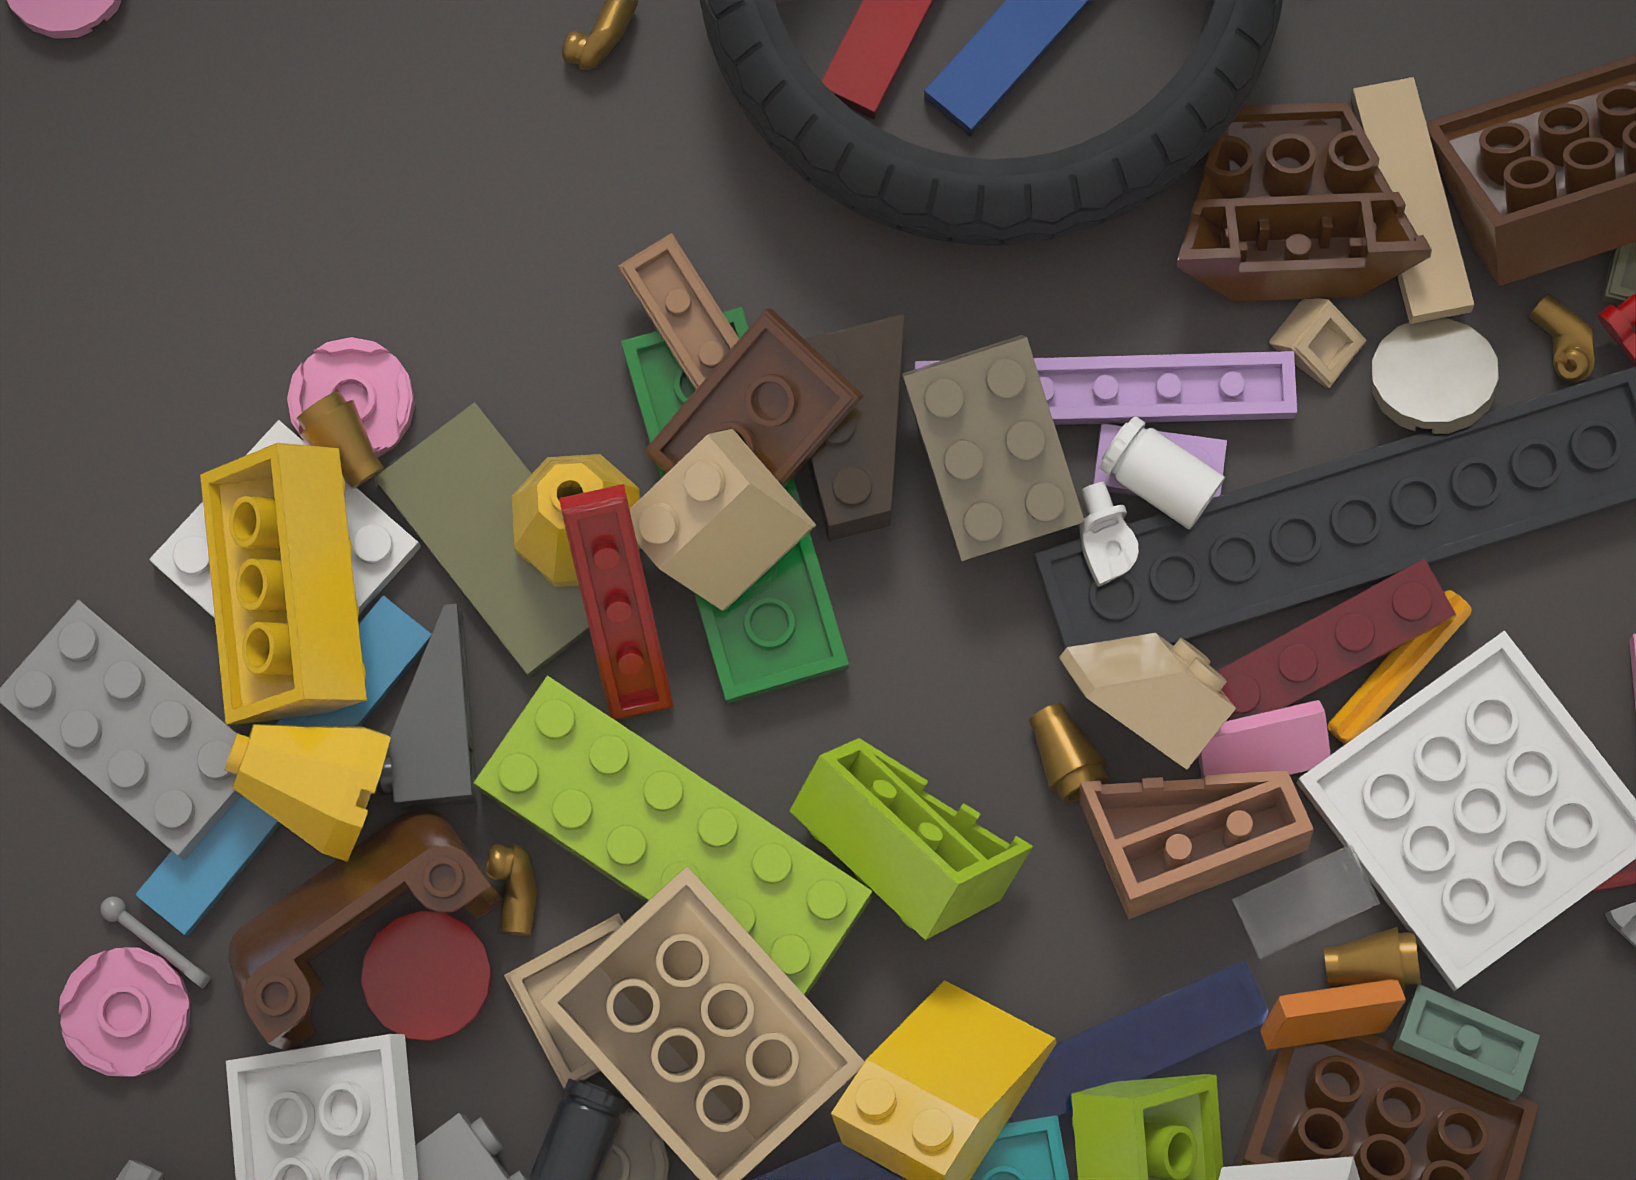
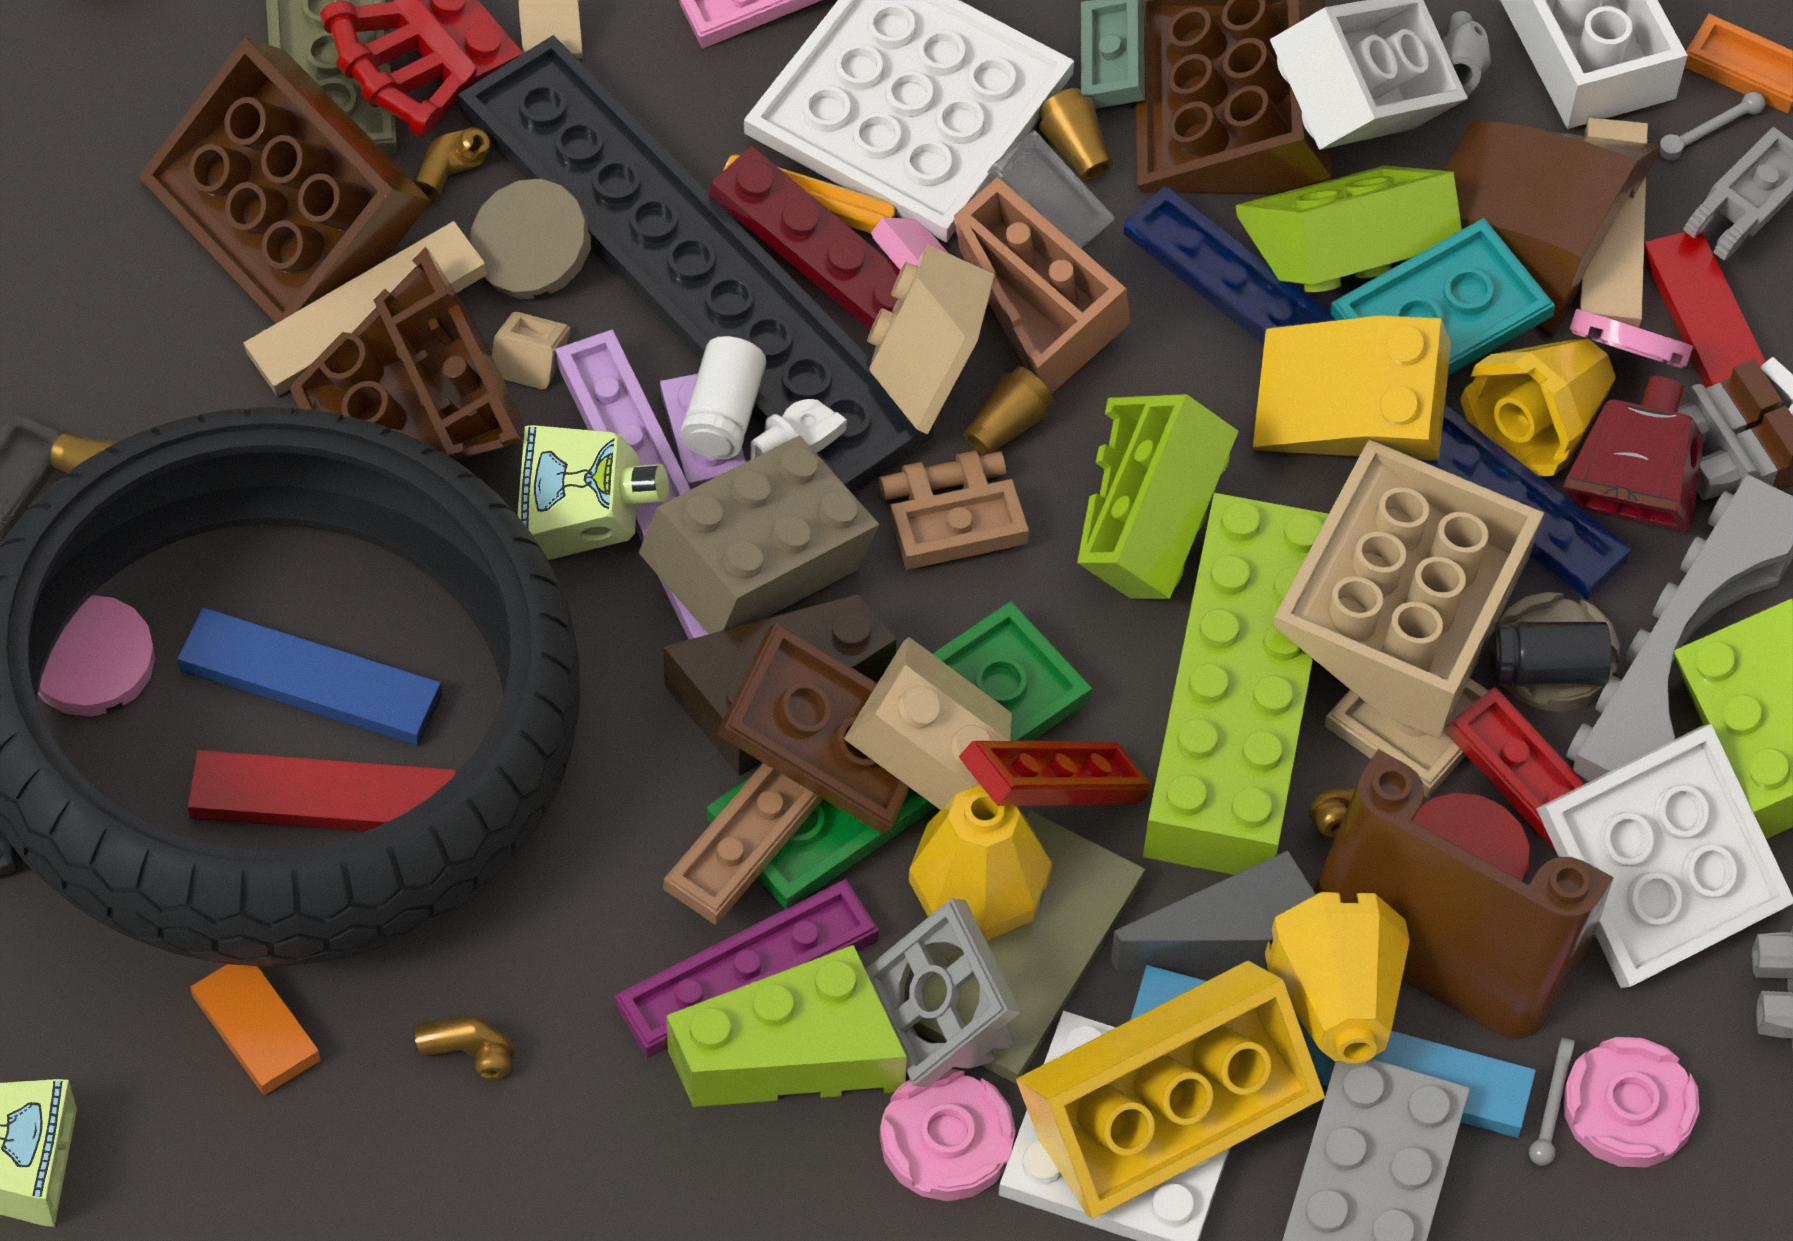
camera: 115 degrees left, 20 degrees down
pearl gold cone [296,390,384,489] -> none
orange tile [1260,979,1406,1050] -> none
none -> yellowish green torso [517,425,669,560]
none -> magenta tile [614,879,879,1058]
none -> lime wedge [666,945,907,1107]
none -> light grey piece [865,898,1022,1087]
none -> medium nougat plate [879,450,1029,570]
none -> red tile [1444,686,1586,853]

